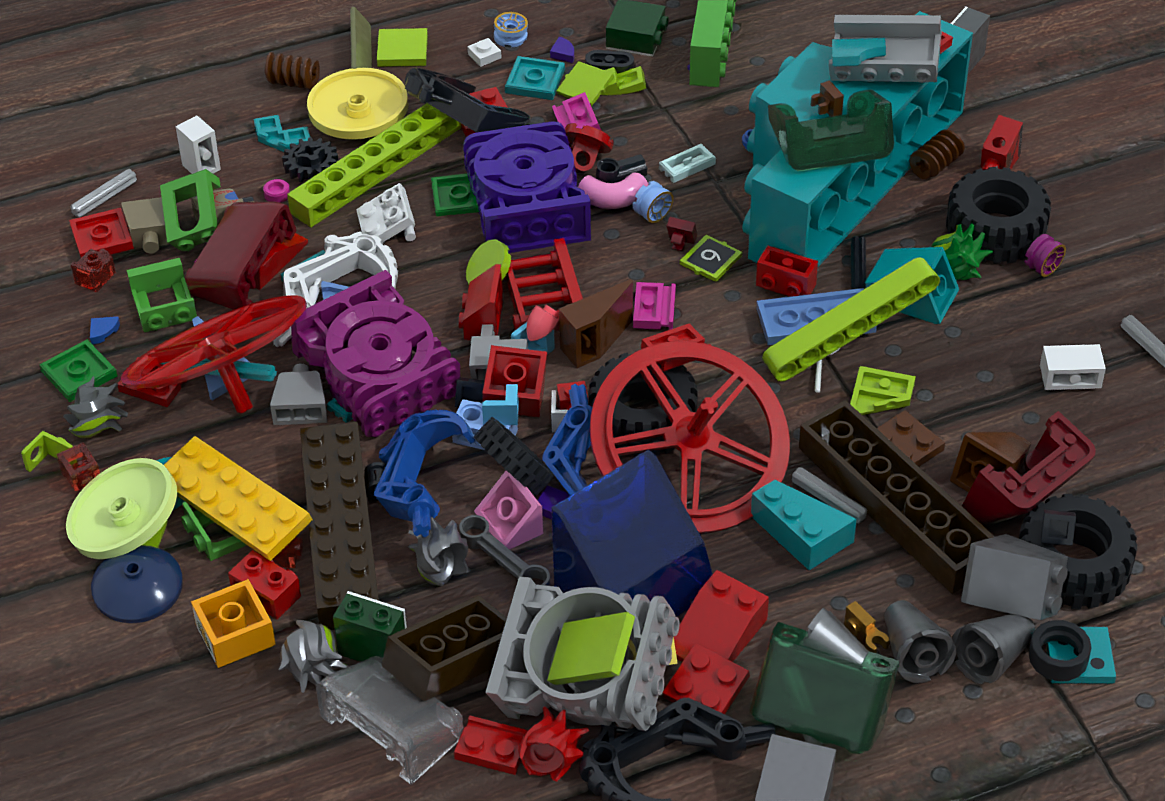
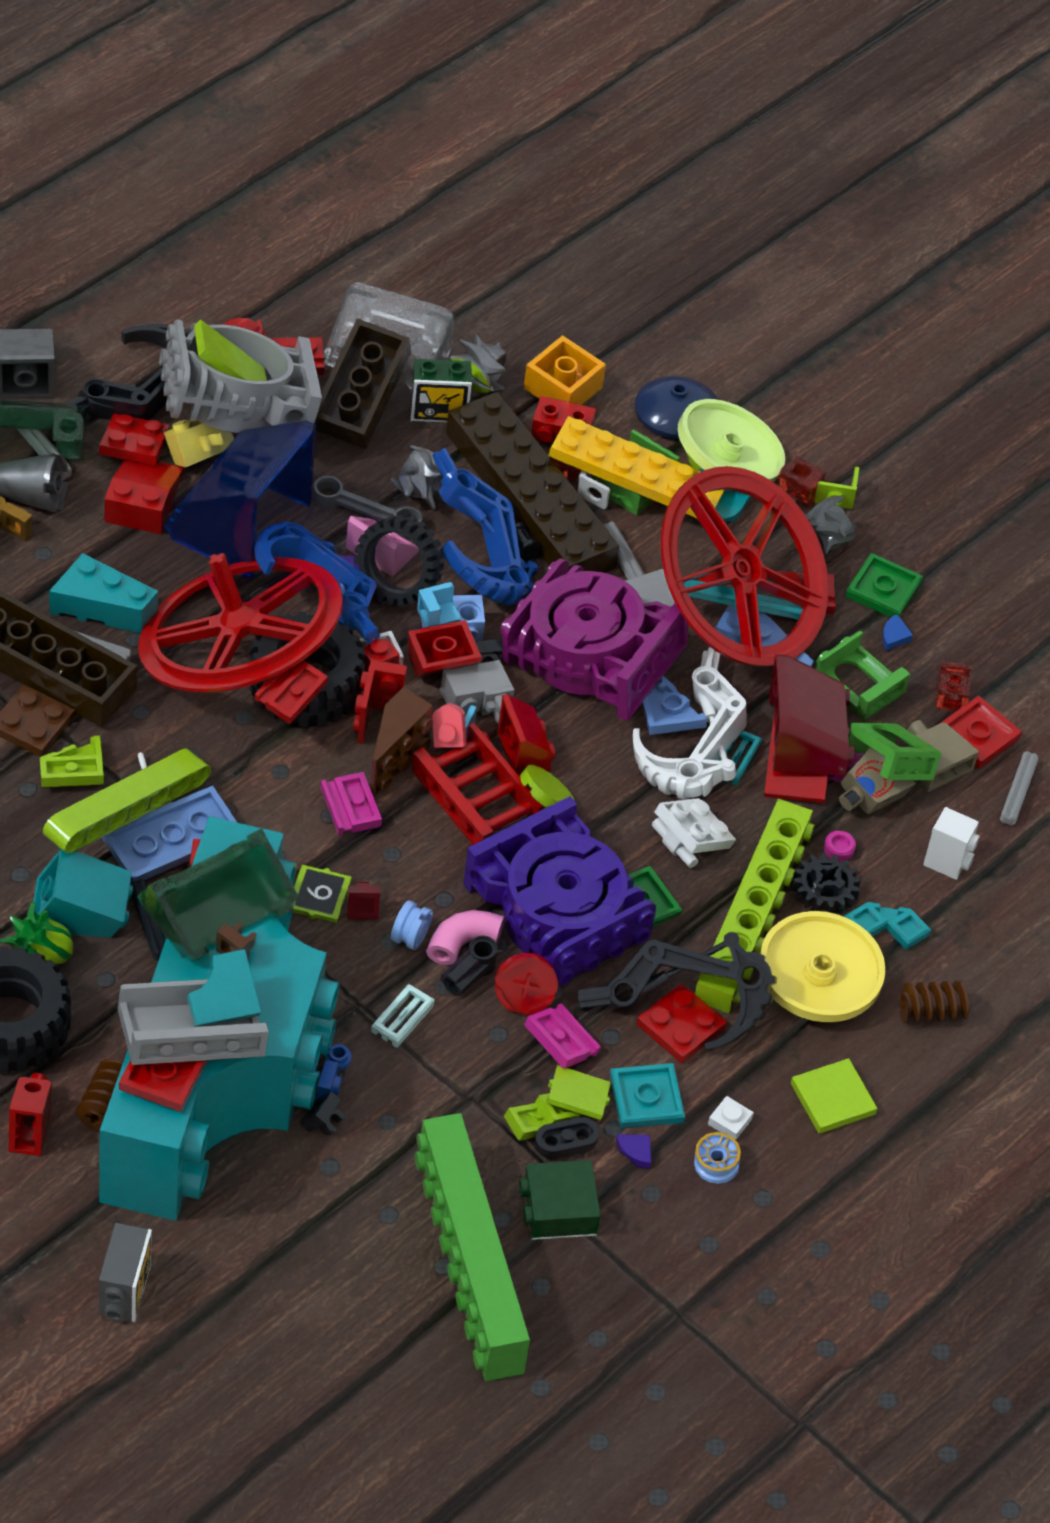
camera: 150 degrees right, 5 degrees up
olive slope [350,7,372,69] -> none
none -> red bracket [353,660,407,744]
none -> light grey axle [603,521,644,580]

